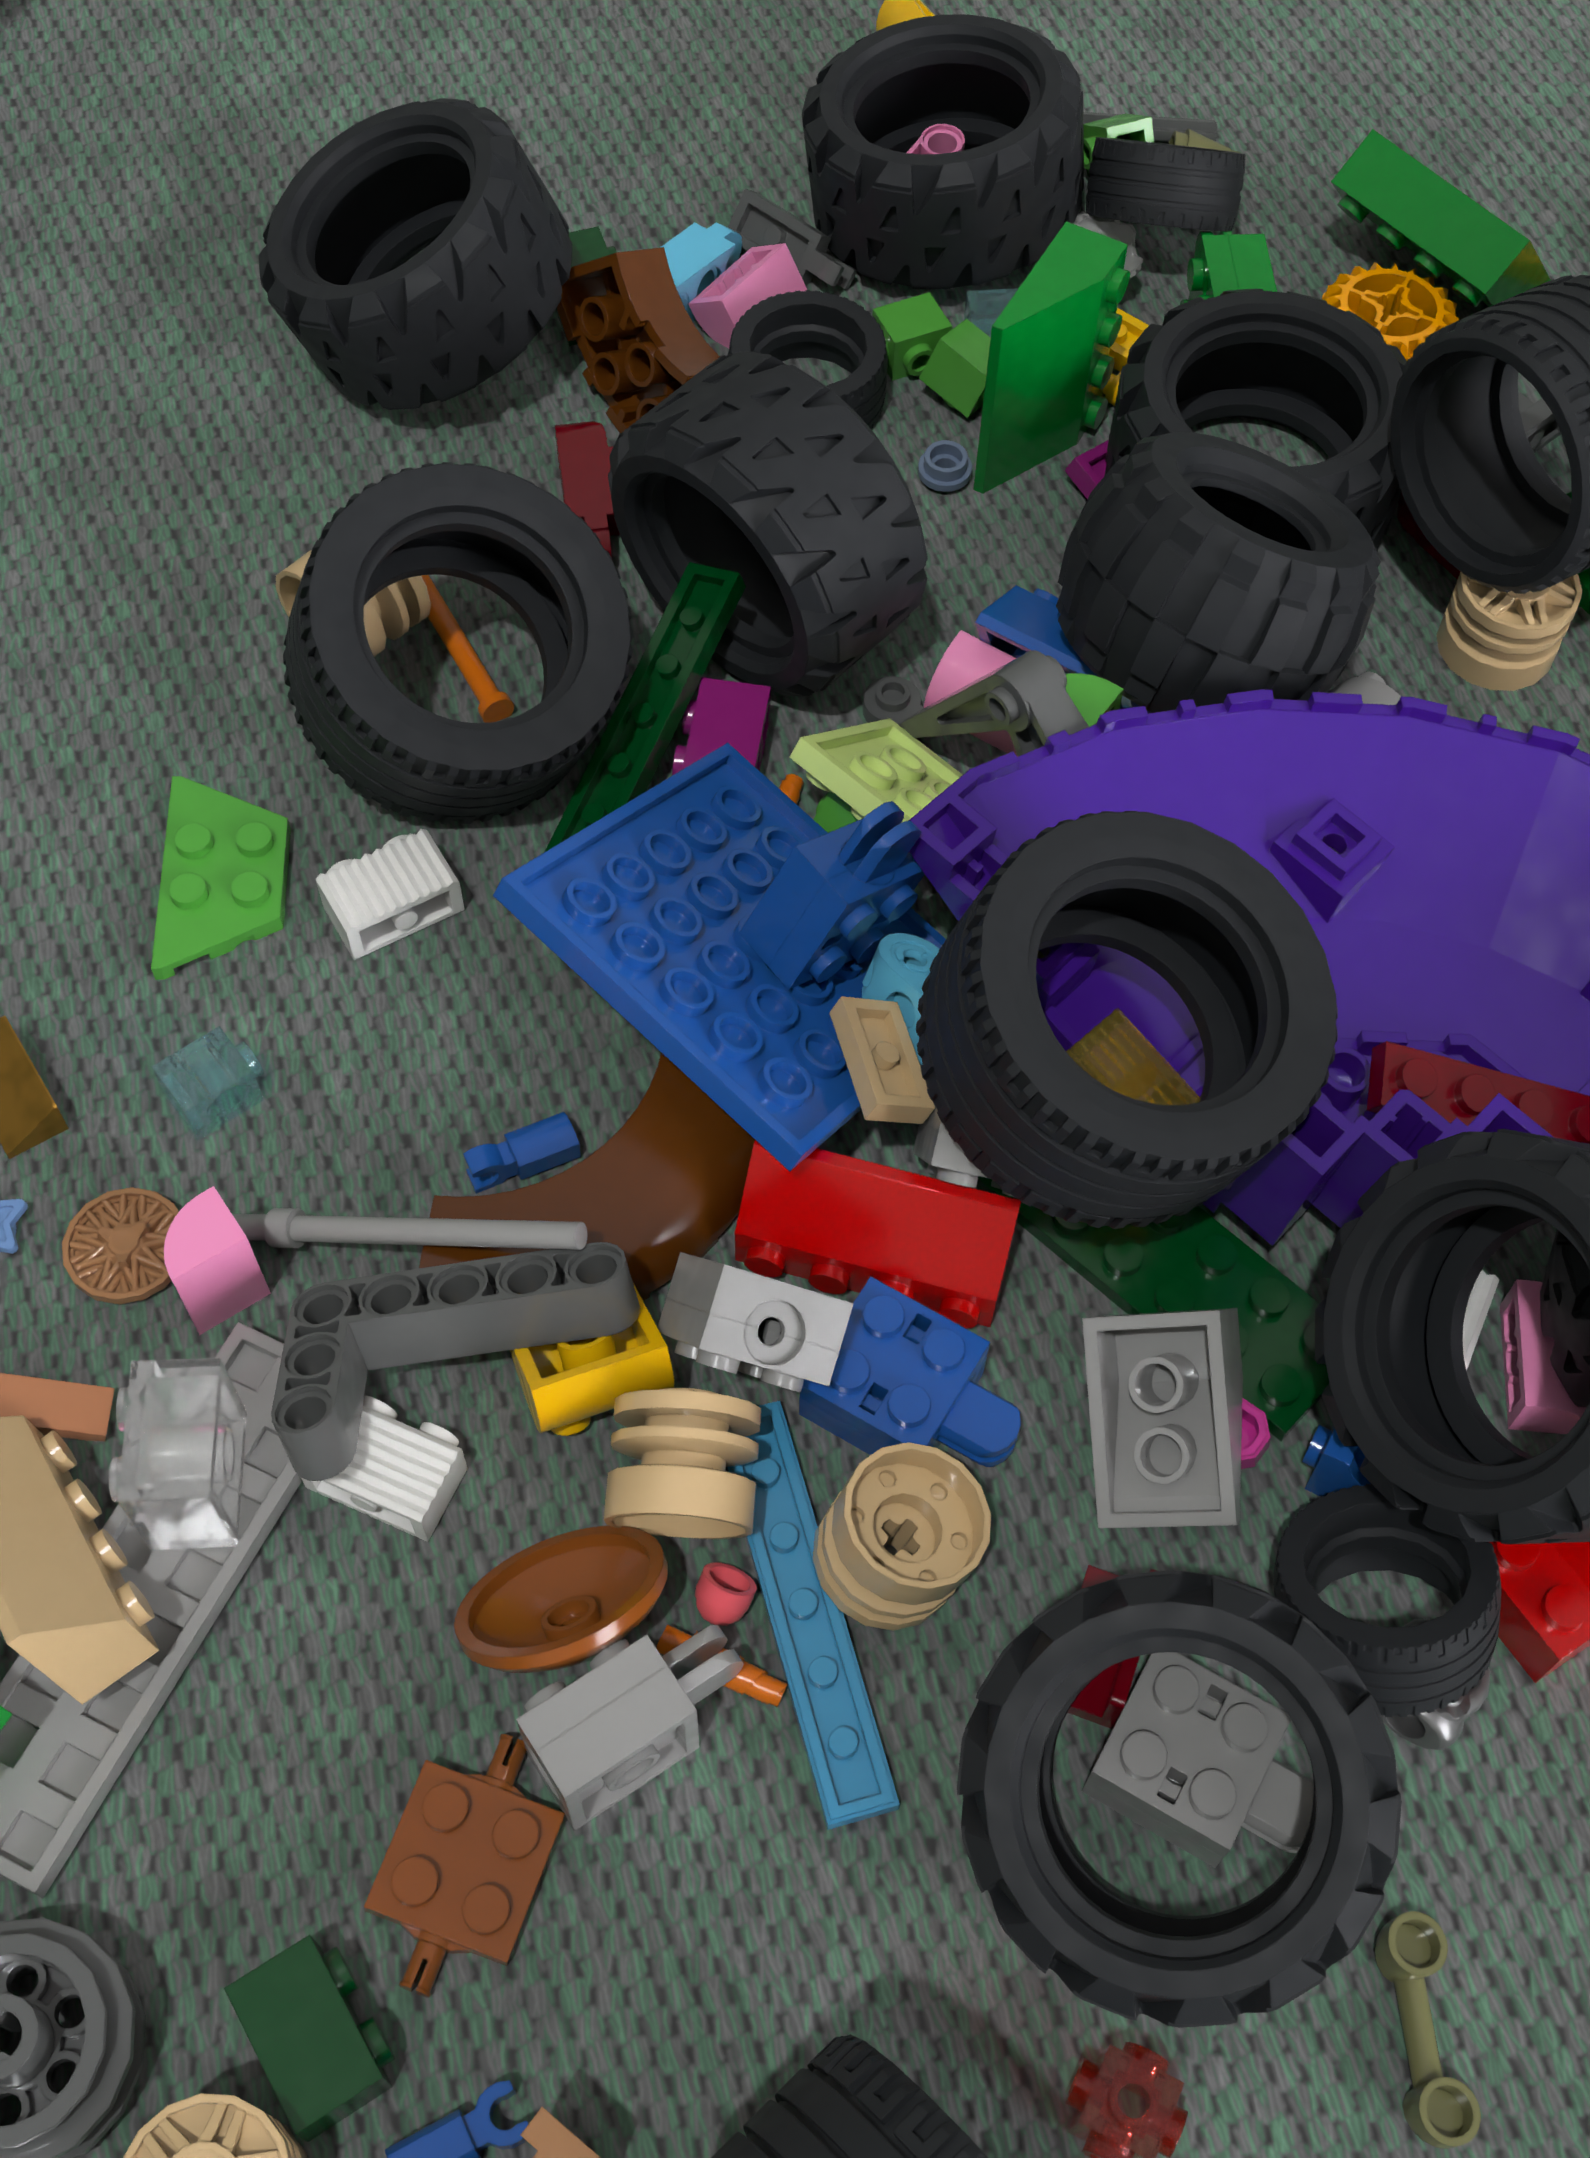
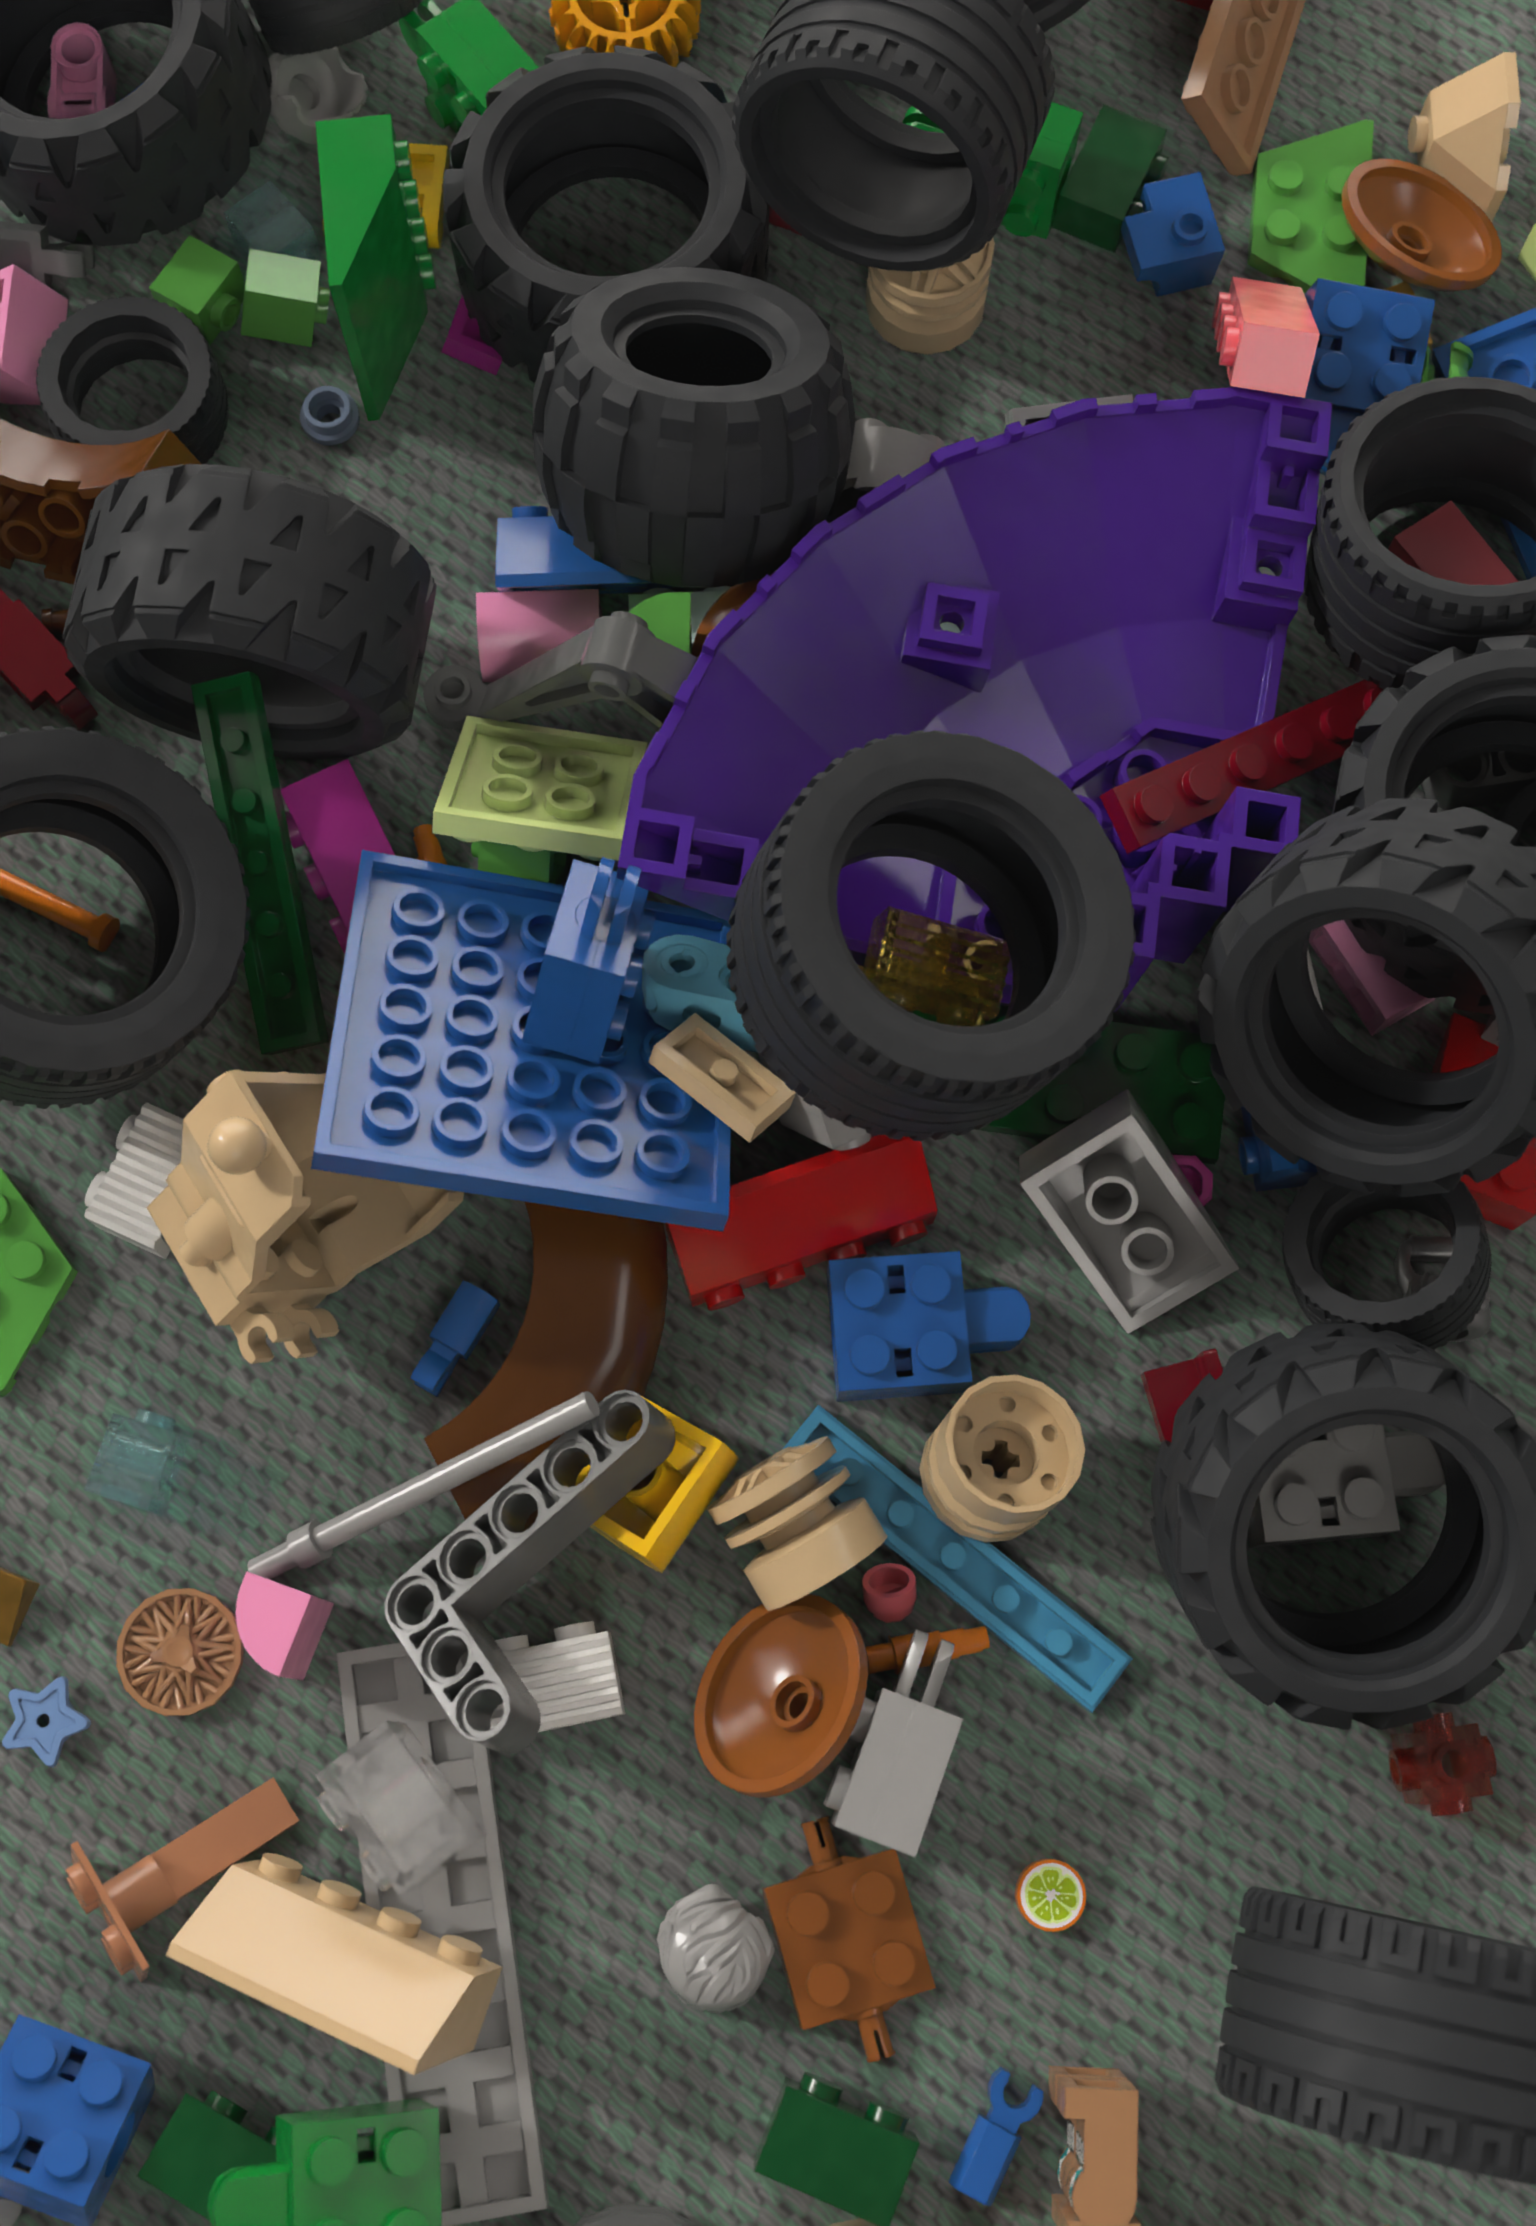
camera: 35 degrees left, 15 degrees up
light grey brick [657,1252,854,1392] -> none
none -> tan piece [147,1070,464,1364]
none -> light grey hair [657,1884,774,2013]
none -> tile [1015,1858,1086,1932]

